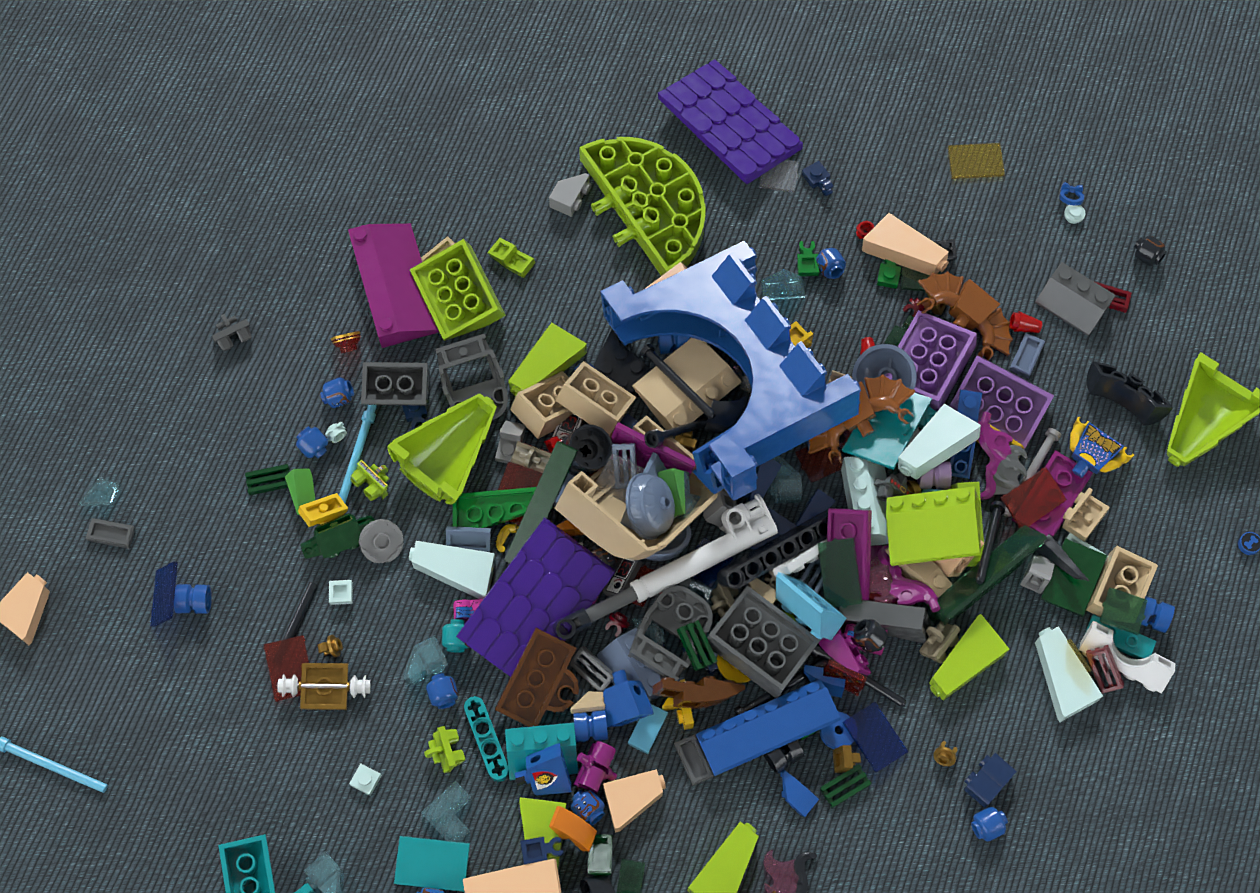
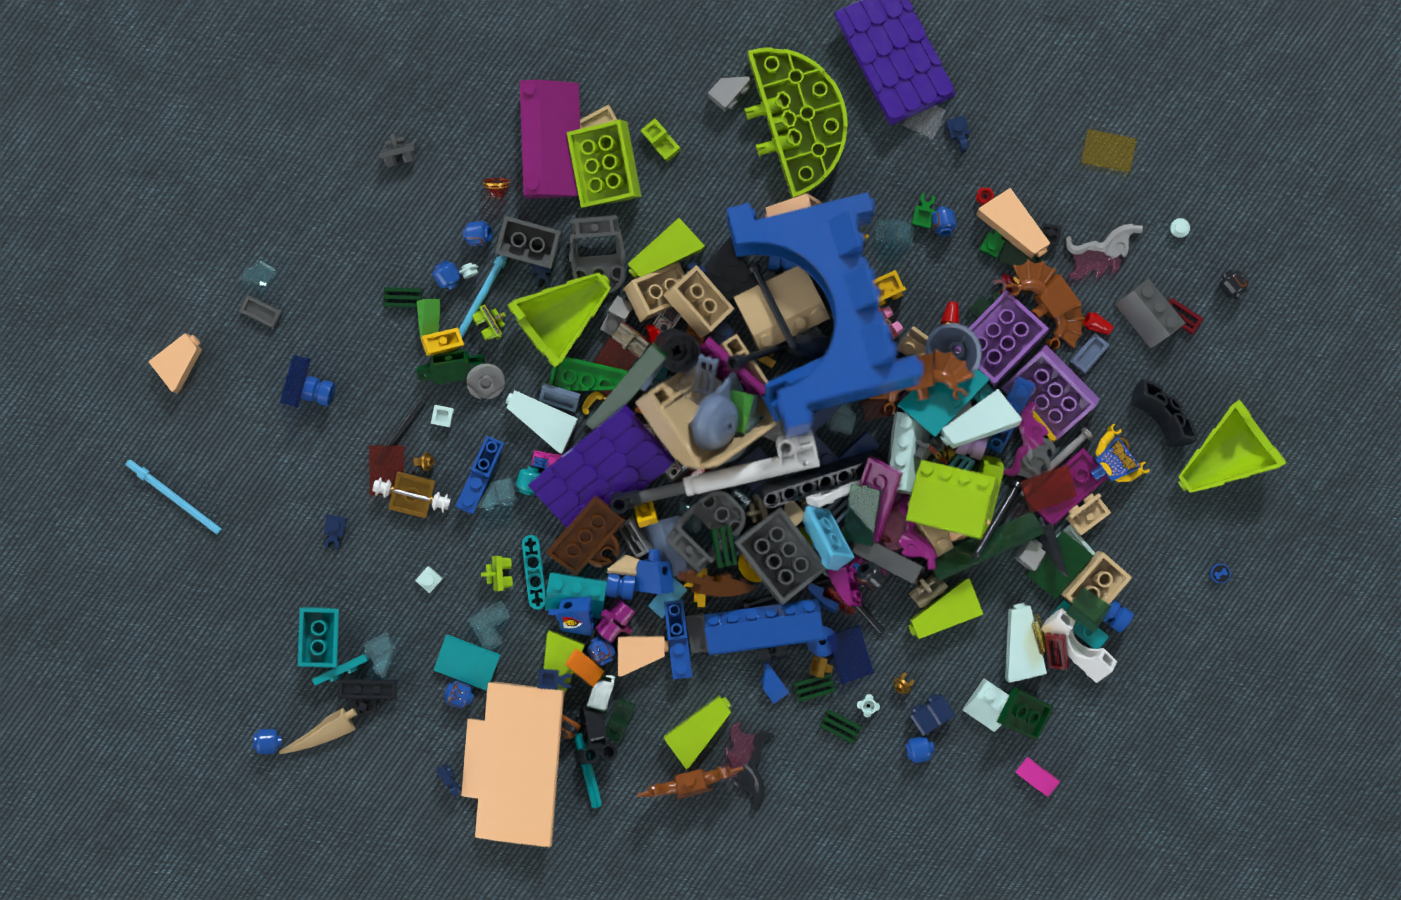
camera: 15 degrees right, 20 degrees up
blue head [426,673,459,709] -> none
dark red plate [605,612,630,637] -> none
blue piece [1059,182,1084,206] -> none
none -> dark blue plate [324,515,347,549]
none -> blue slope [455,436,505,515]
none -> yellow slope [634,501,658,528]
none -> blue slope [664,600,692,680]
none -> dark green tile [819,709,862,744]
none -> light aqua plate [857,694,880,717]
none -> light aqua slope [962,678,1009,732]
none -> dark green tile [996,687,1054,741]
none -> dark pink slope [1016,757,1060,797]
none -> piece [1065,224,1143,279]

